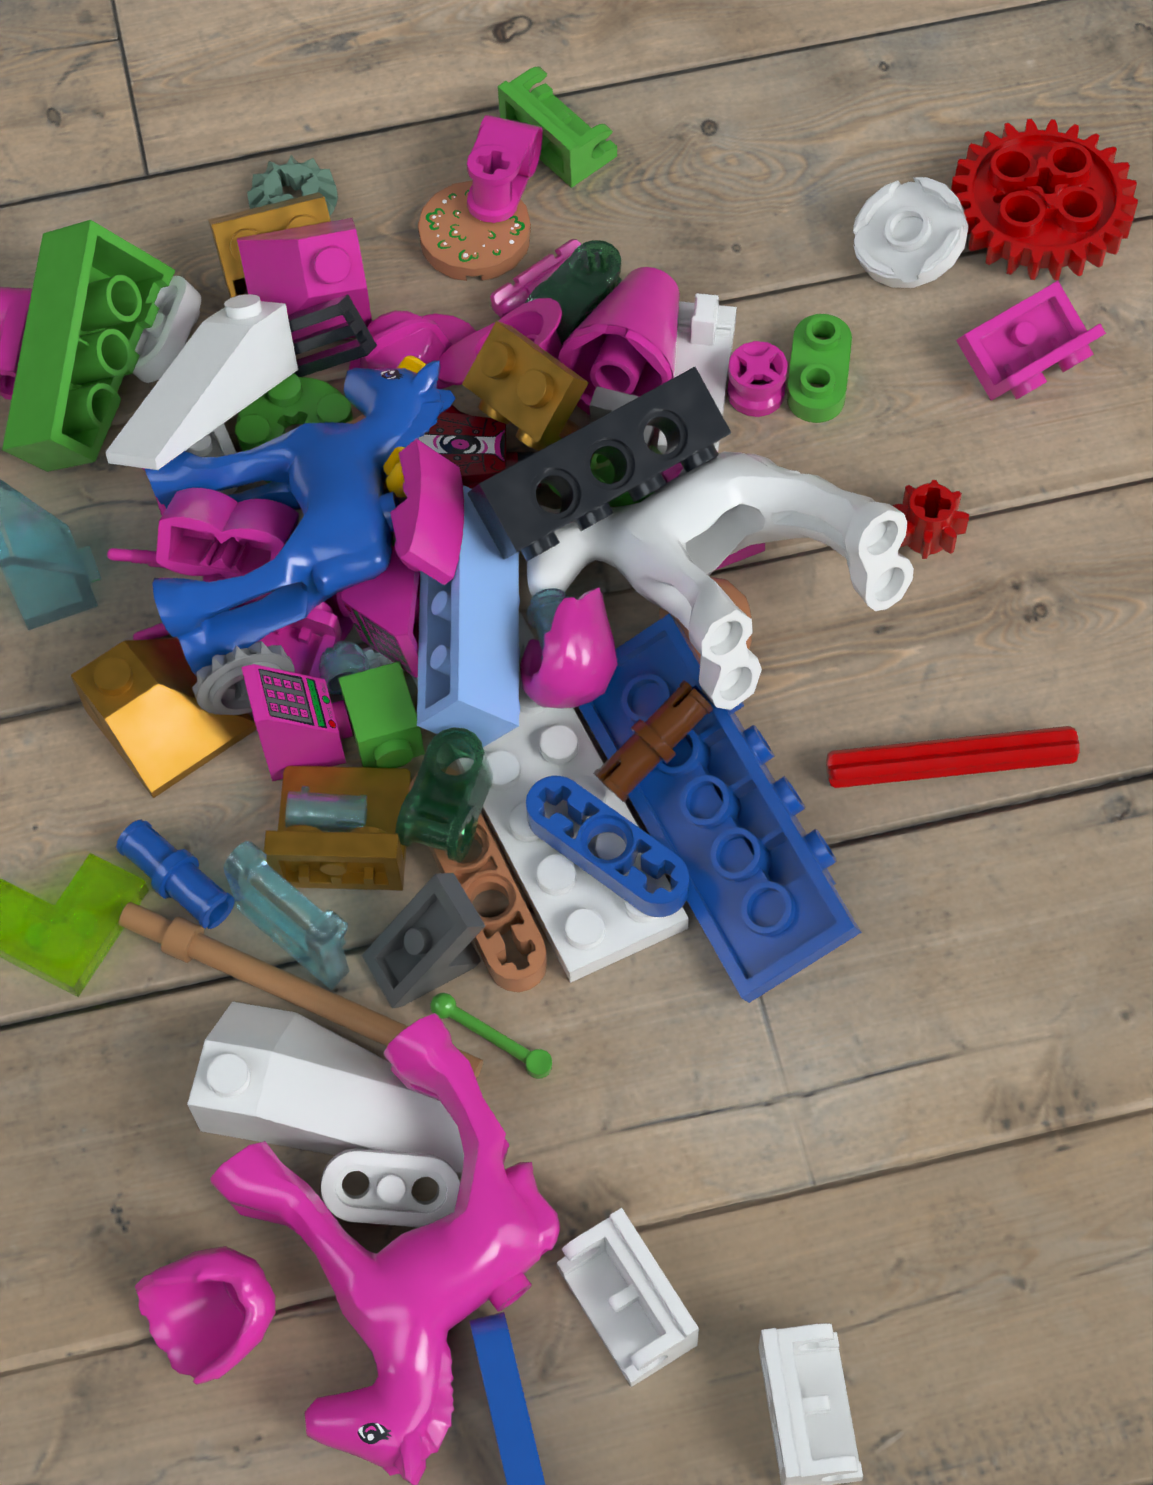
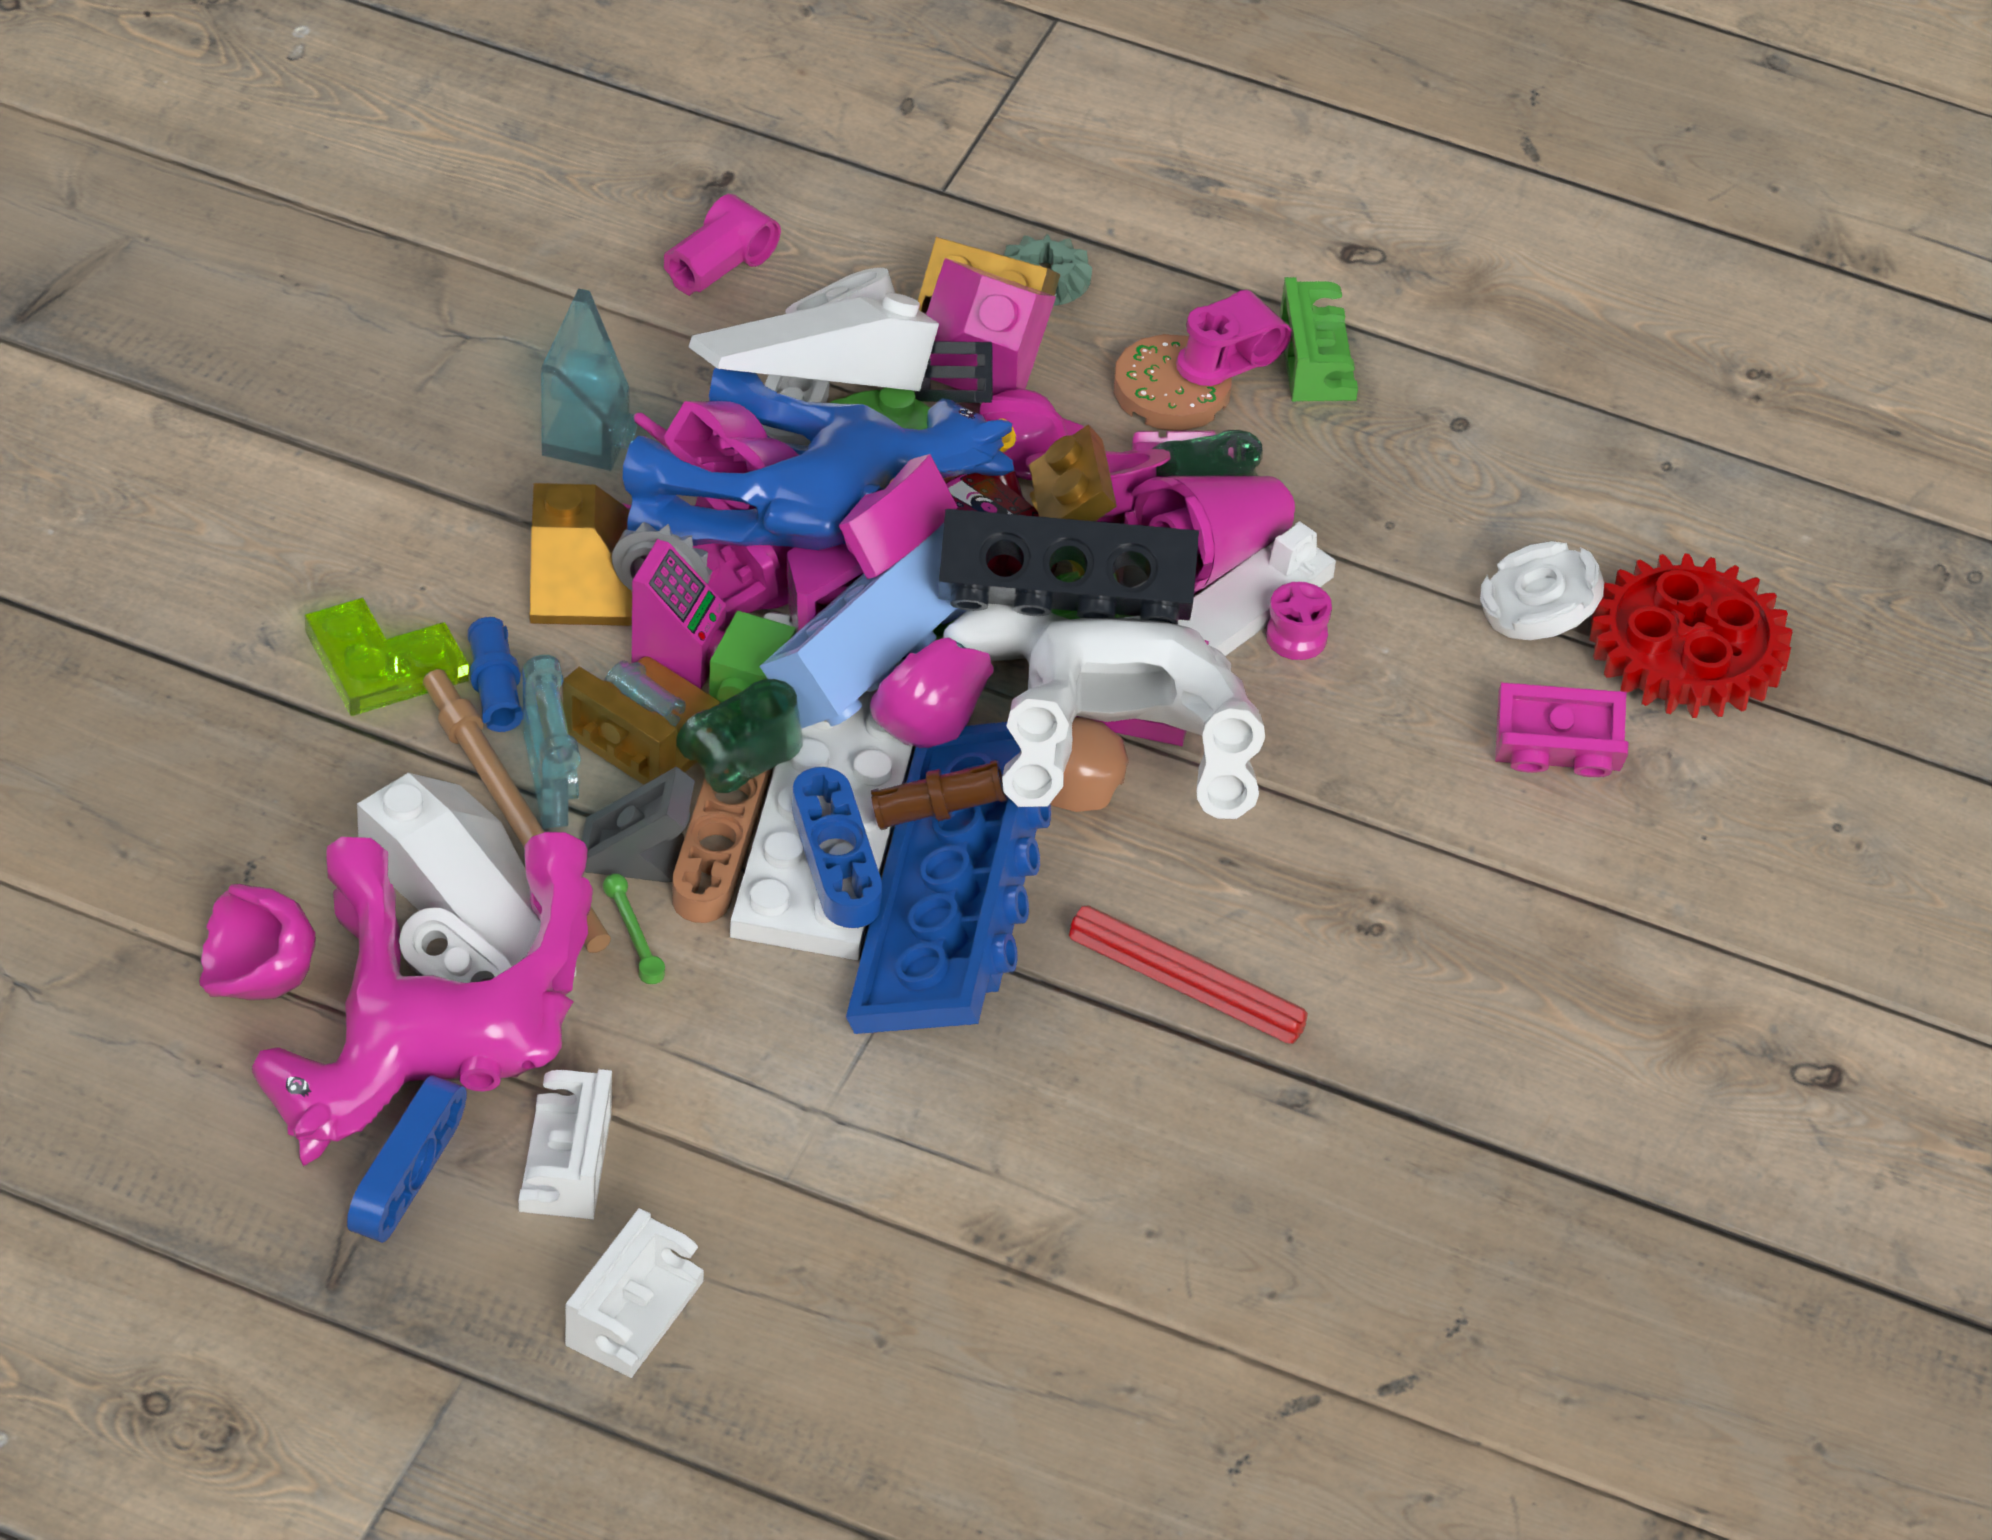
camera: 30 degrees right, 15 degrees down
bright green wedge [2,220,175,472] -> none
clear light blue hinge [319,641,370,695] -> none
bright green plate [787,314,852,423] -> none
red gear [893,480,969,559] -> none

